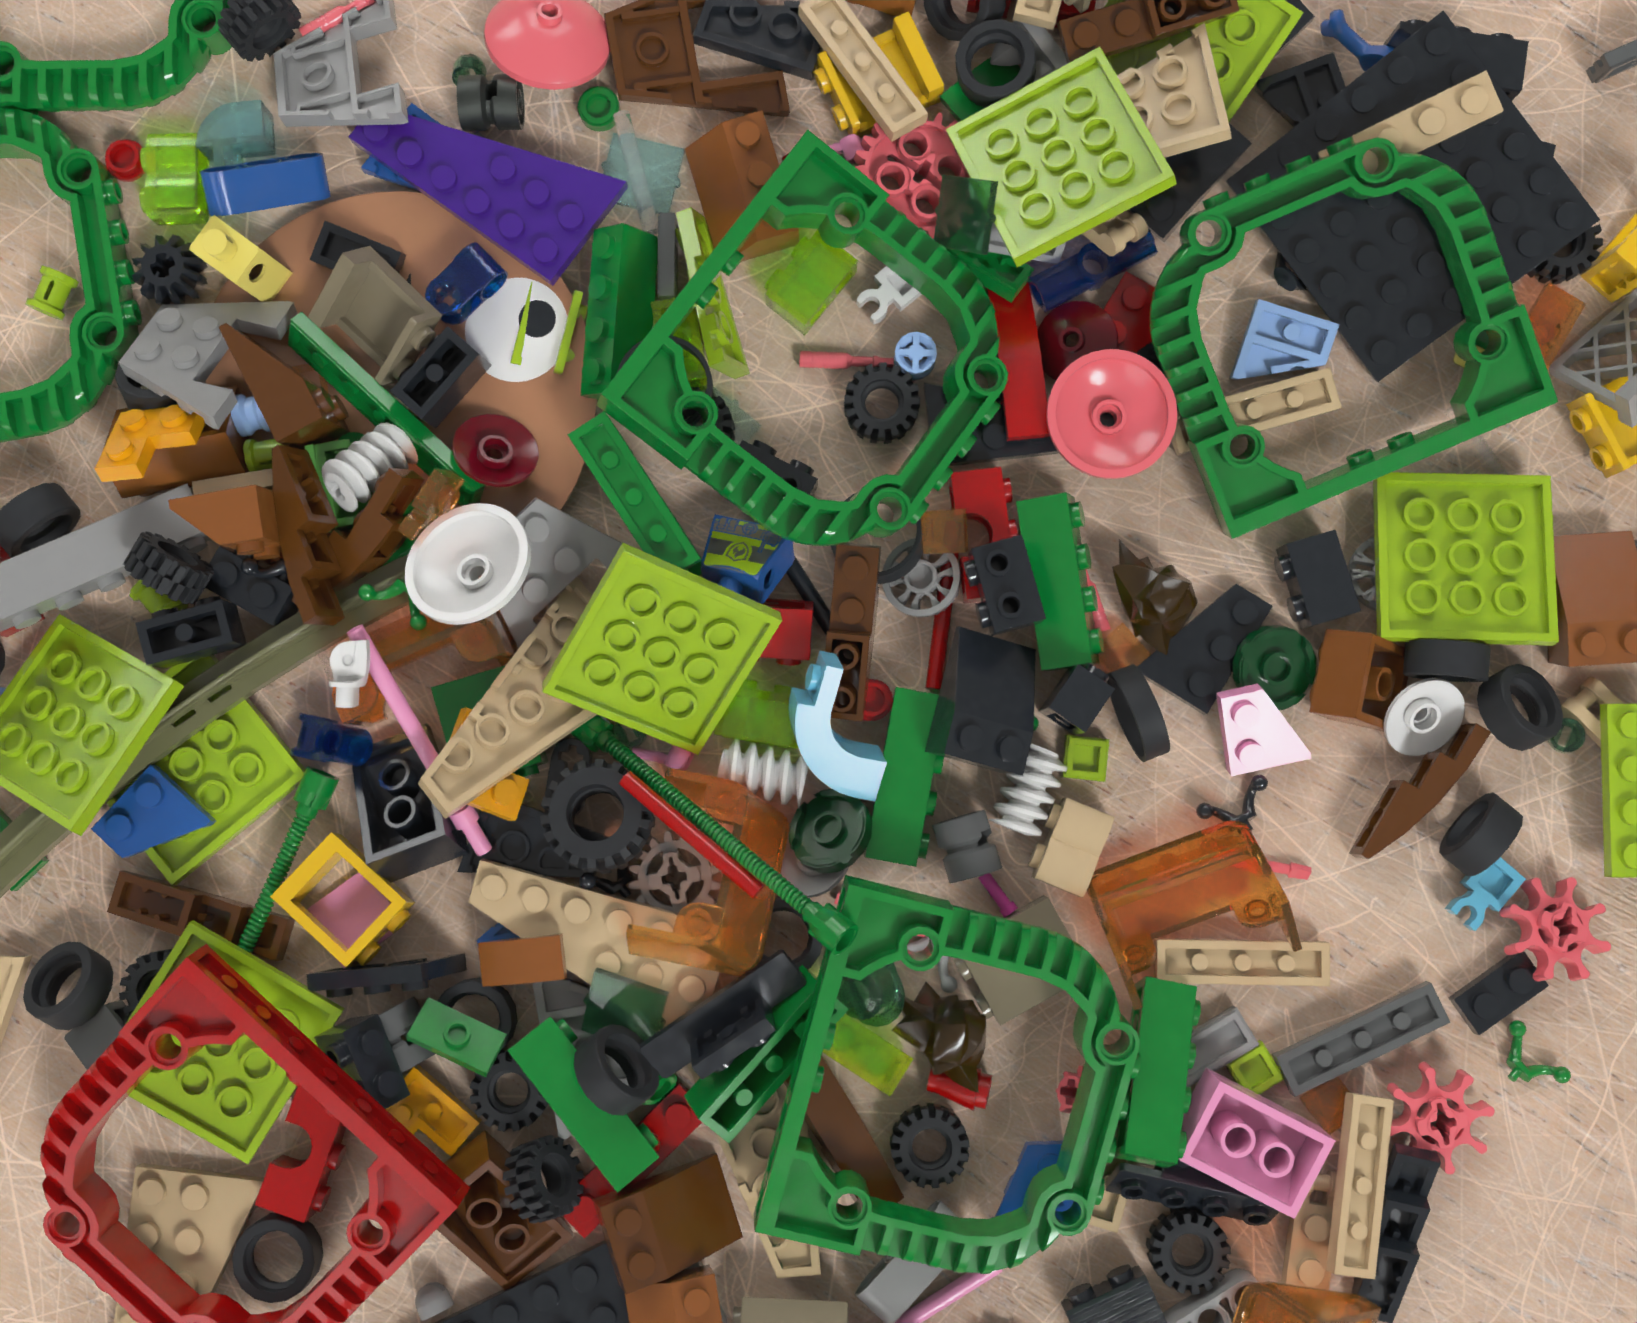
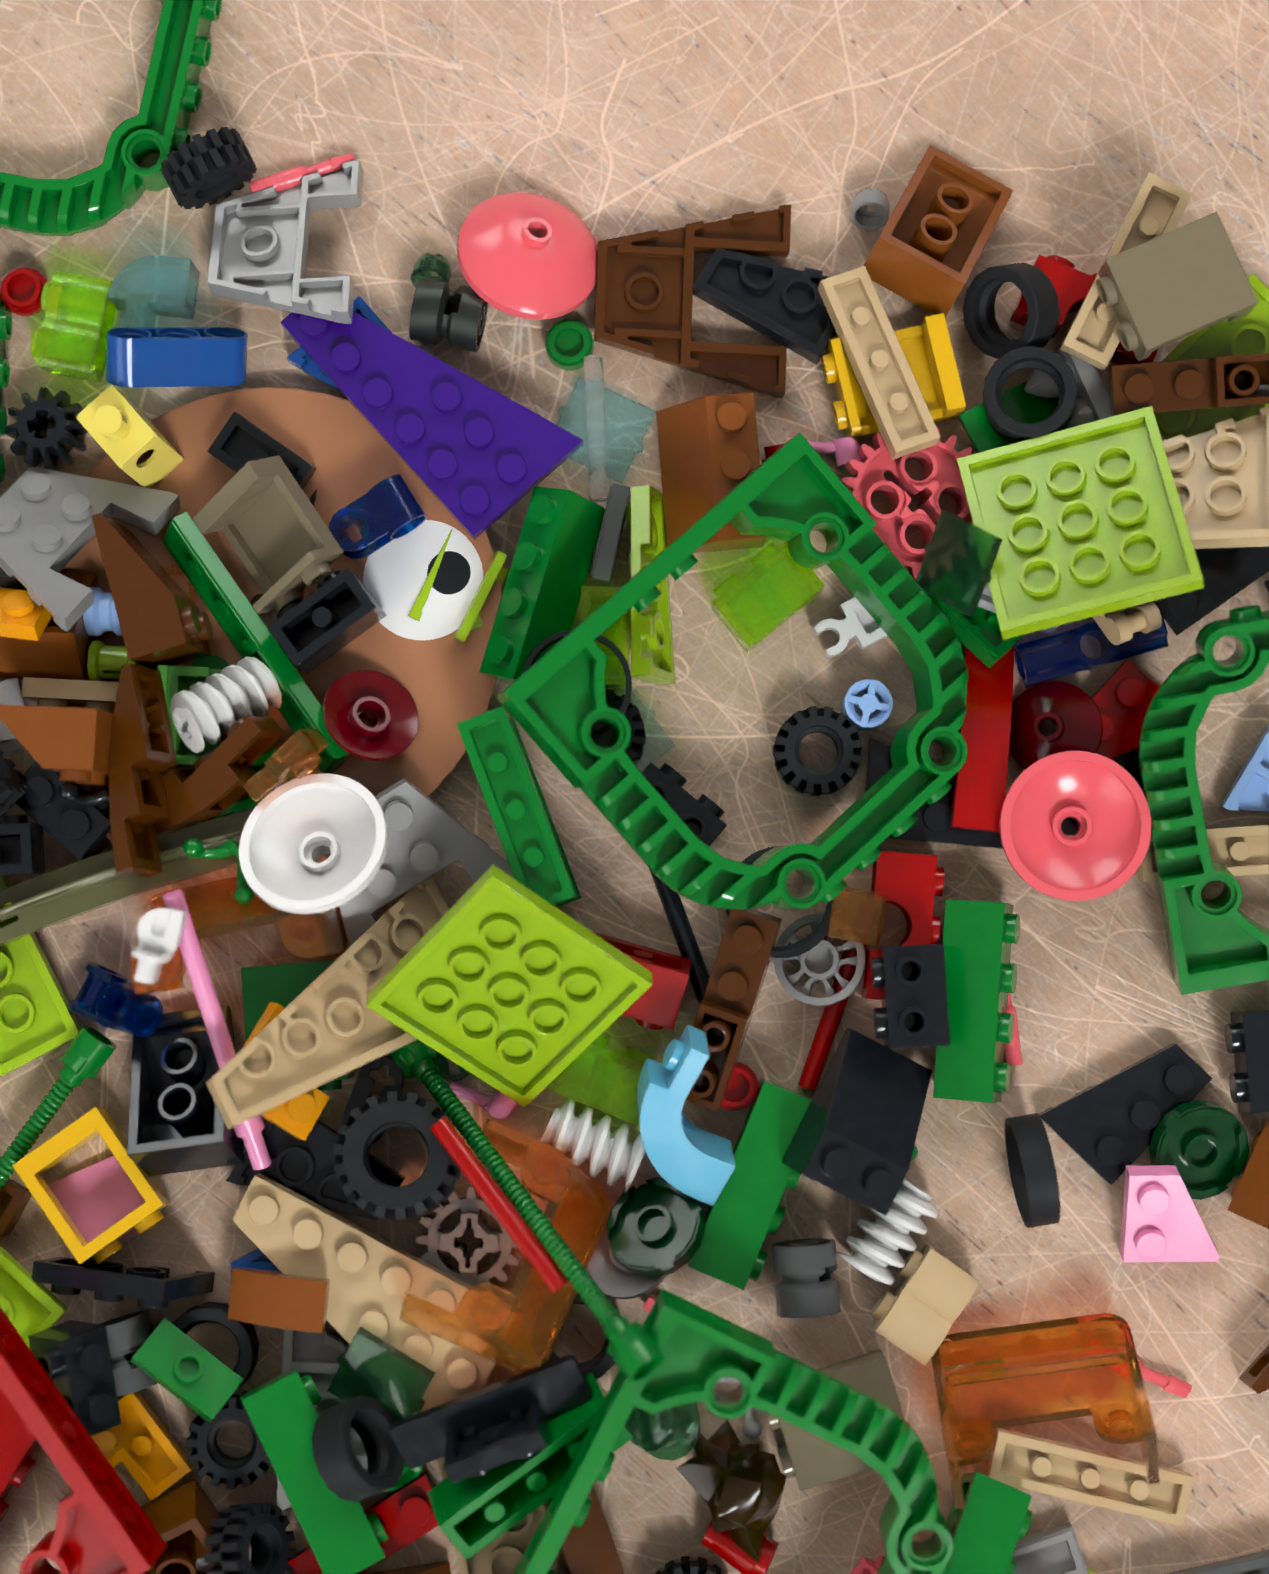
camera: 15 degrees right, 0 degrees up
black piece [579,867,632,898] -> none
torso [701,514,795,604] -> none
coral piece [799,351,894,369] -> none
clear neon green brick [822,1014,913,1096] -> none
dark pink piece [978,873,1018,918] -> none
black brick [1039,663,1115,735] -> none
lime tile [1061,735,1110,782] -> none
clear orange tile [1098,623,1151,673] -> none
dark brown hair [1112,539,1198,655] -> none
black piece [1196,774,1268,834] -> none

